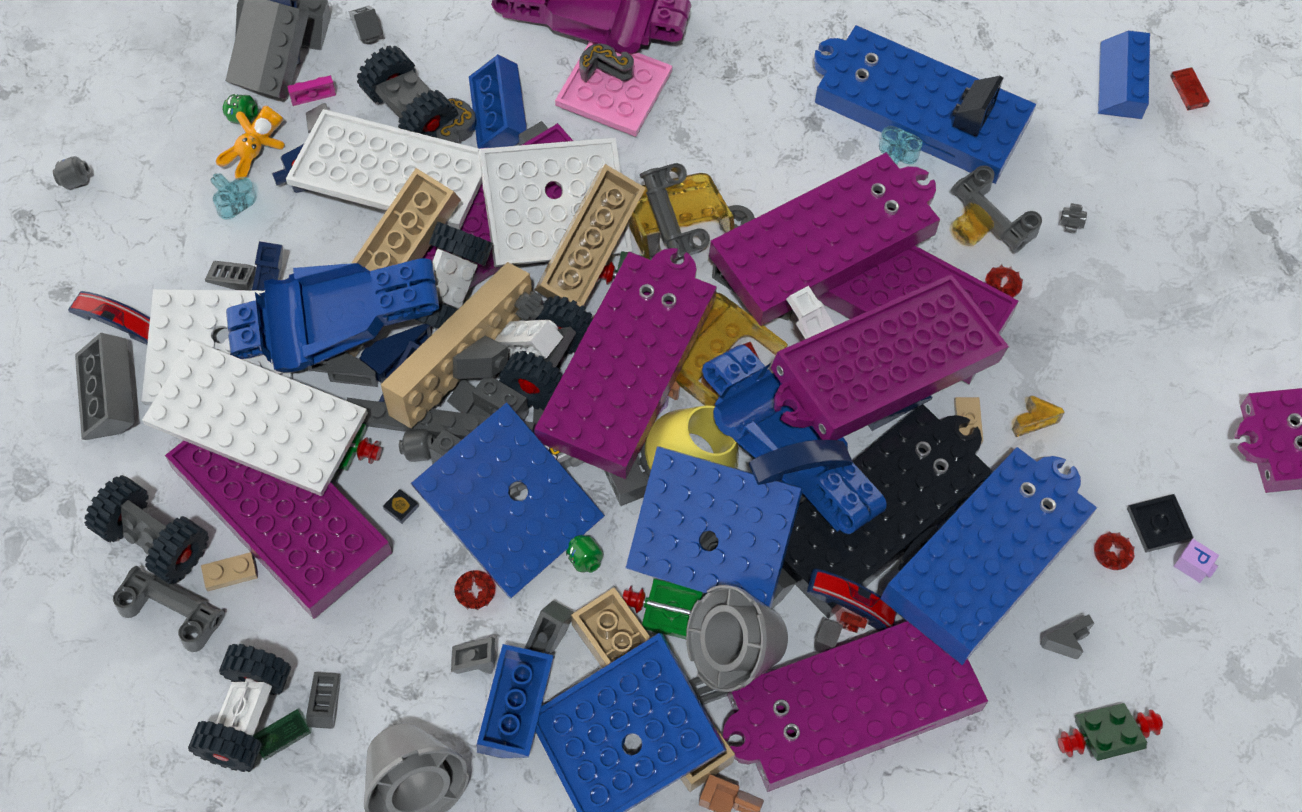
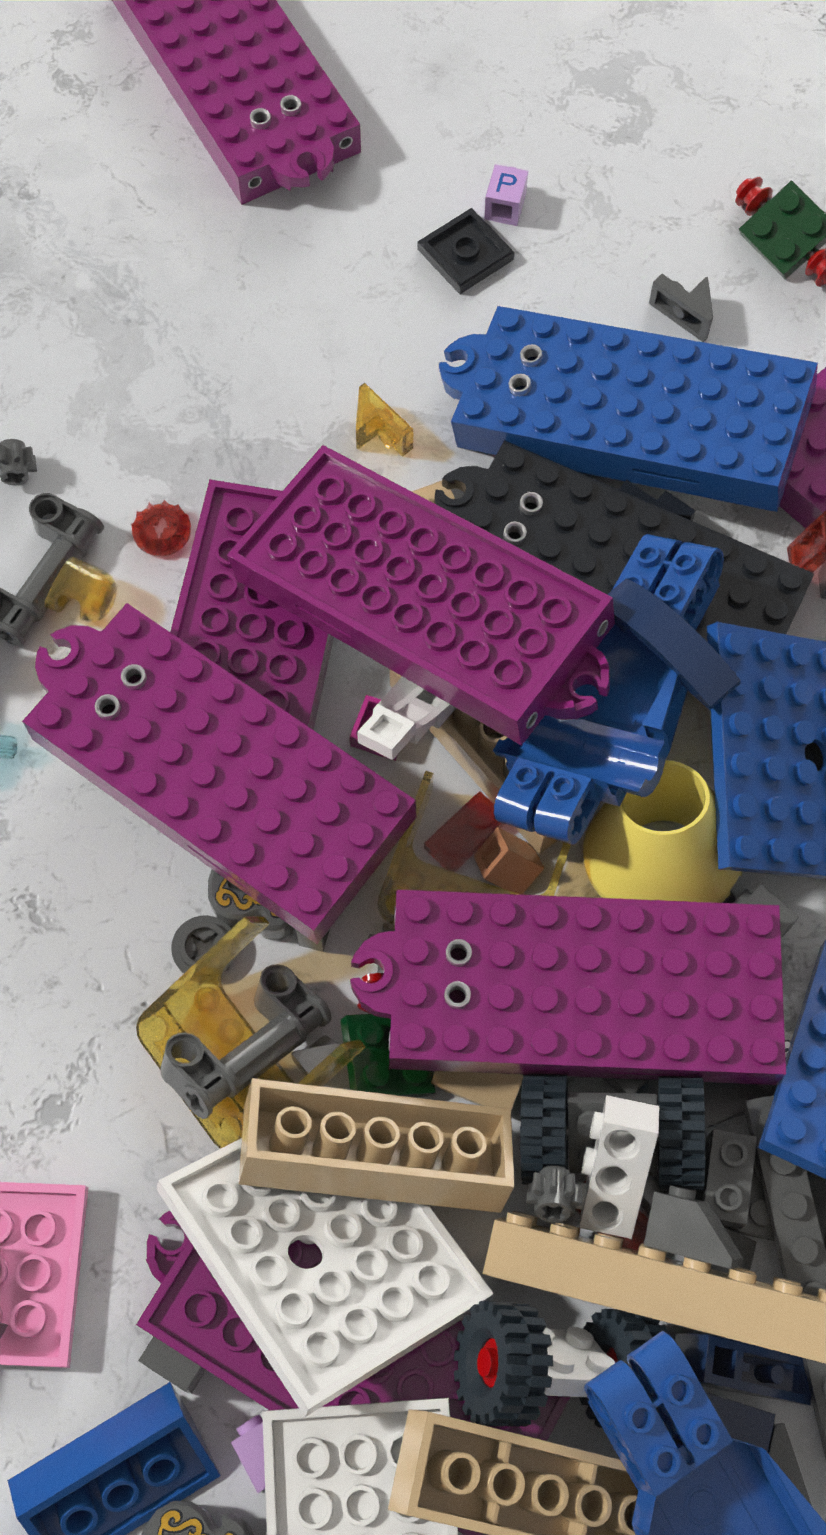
camera: 110 degrees left, 5 degrees up
slope [806,569,897,631] -> none
clear red gear [1094,531,1135,570] -> none

